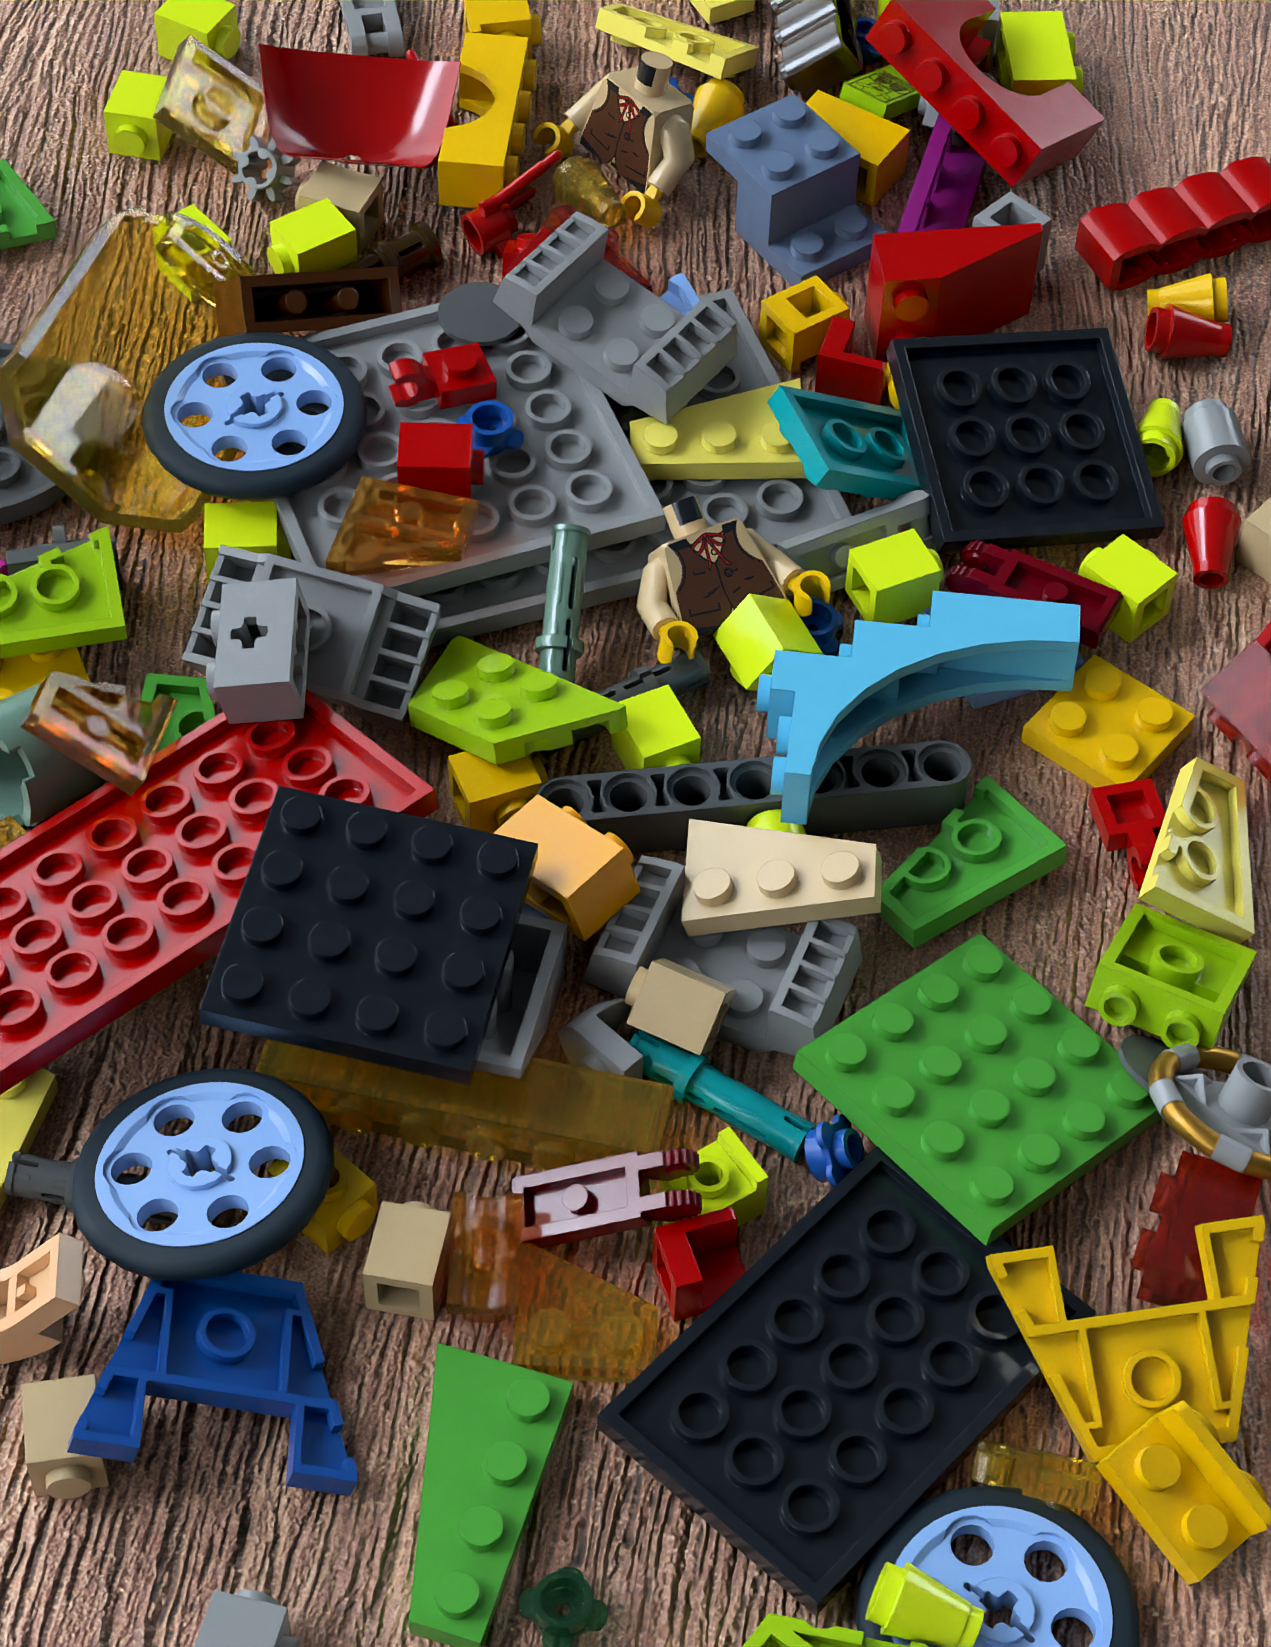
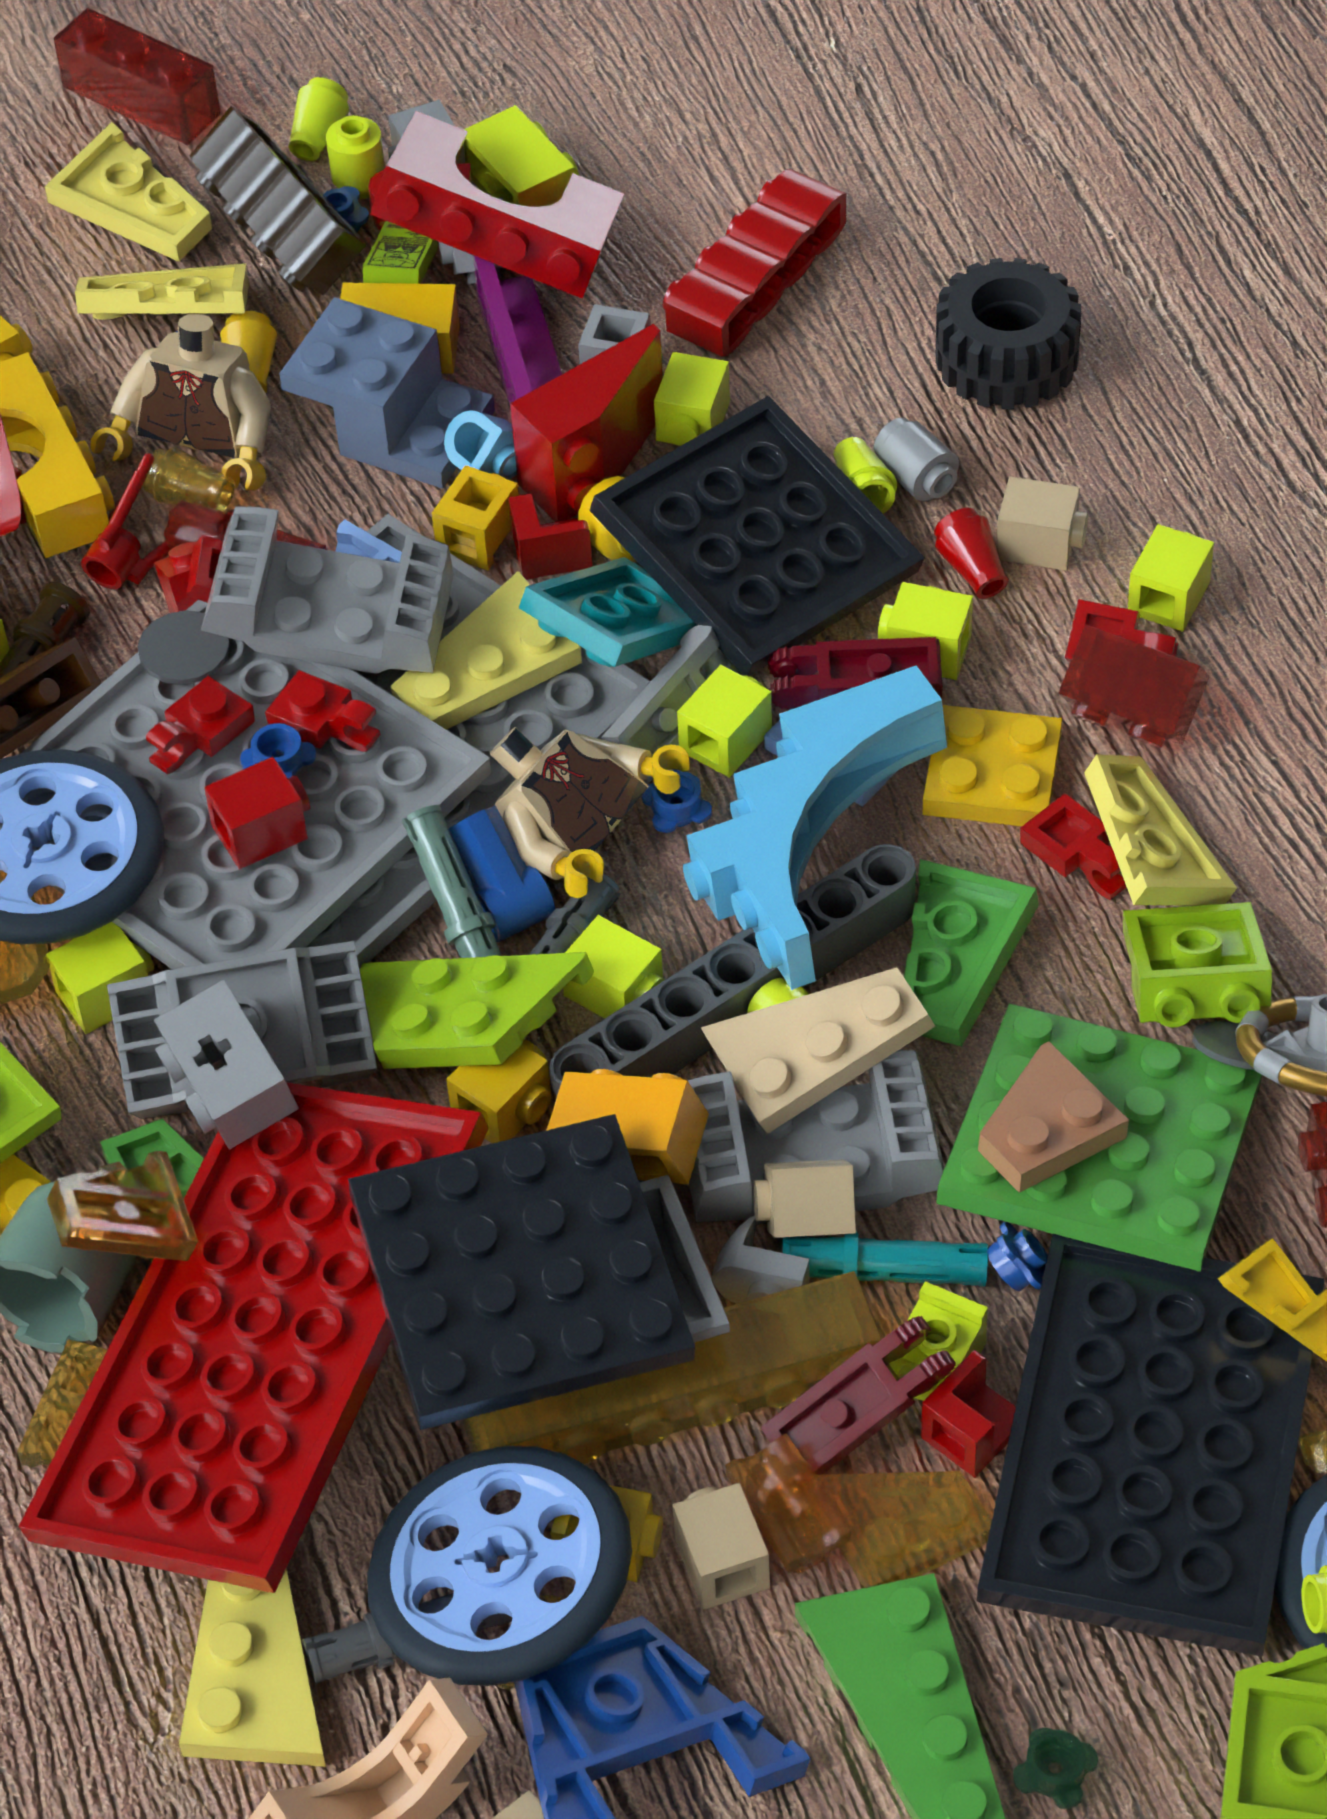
camera: 25 degrees left, 0 degrees up
clear orange wing [325,476,479,576] -> none
neon yellow brick [713,593,823,691] -> none
red cone [1144,303,1232,359] -> none
yellow cone [1147,273,1228,322] -> none
none -> red plate [265,670,381,752]
none -> medium azure plate [444,410,517,480]
none -> blue piece [448,805,555,942]
none -> neon yellow brick [654,352,730,446]
none -> nougat wing [978,1041,1129,1193]

